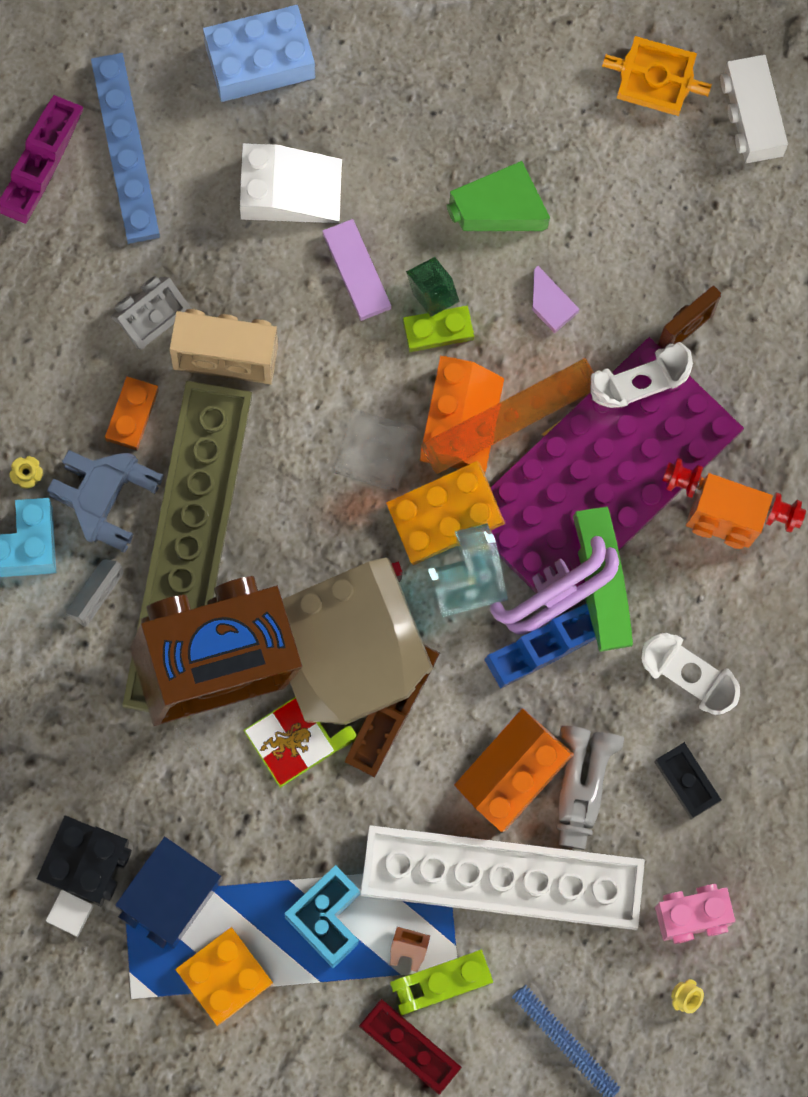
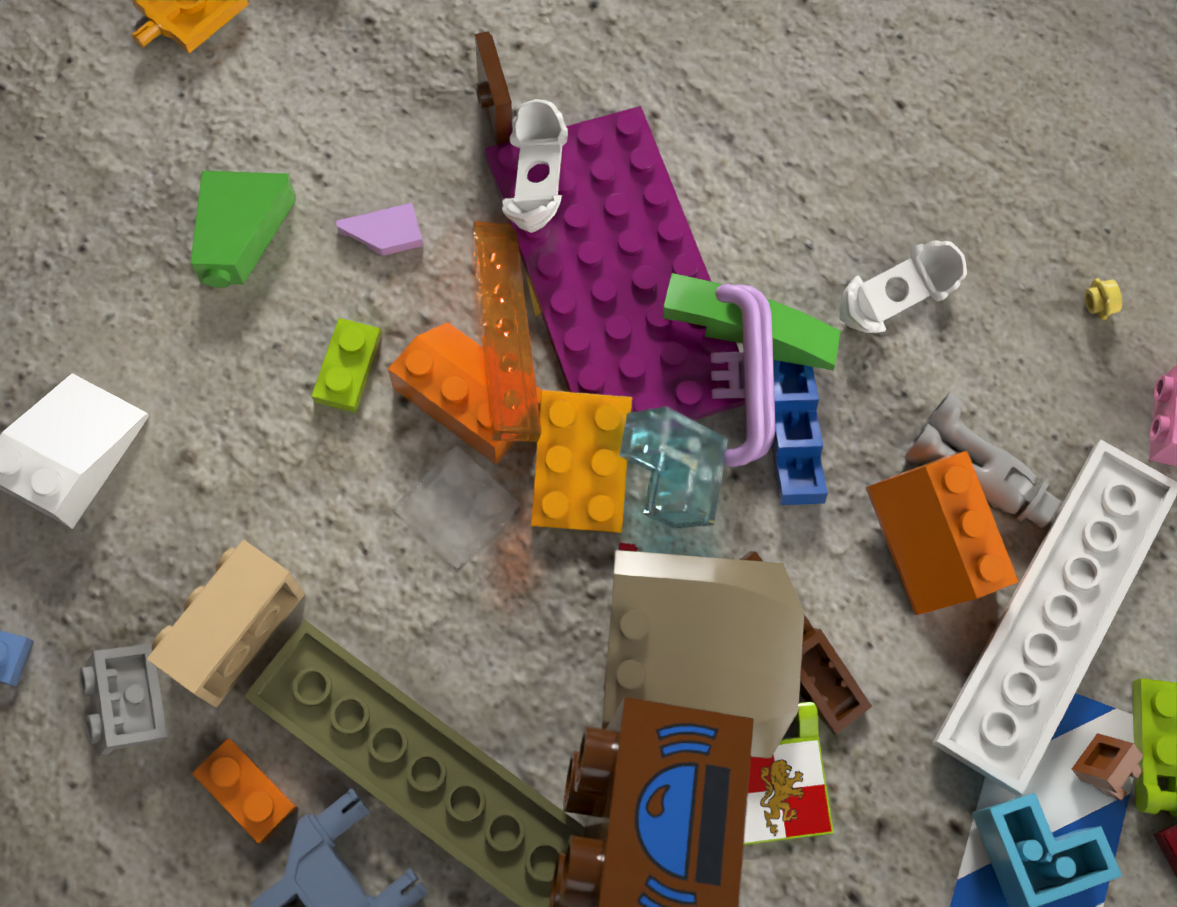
camera: 65 degrees left, 5 degrees down
lavender tile [323,219,391,321] -> none
clear green brick [406,257,460,317] -> none
black plate [654,742,722,820] -> none
orange brick [662,458,806,549] -> none
none -> light yellow plate [1084,278,1122,320]

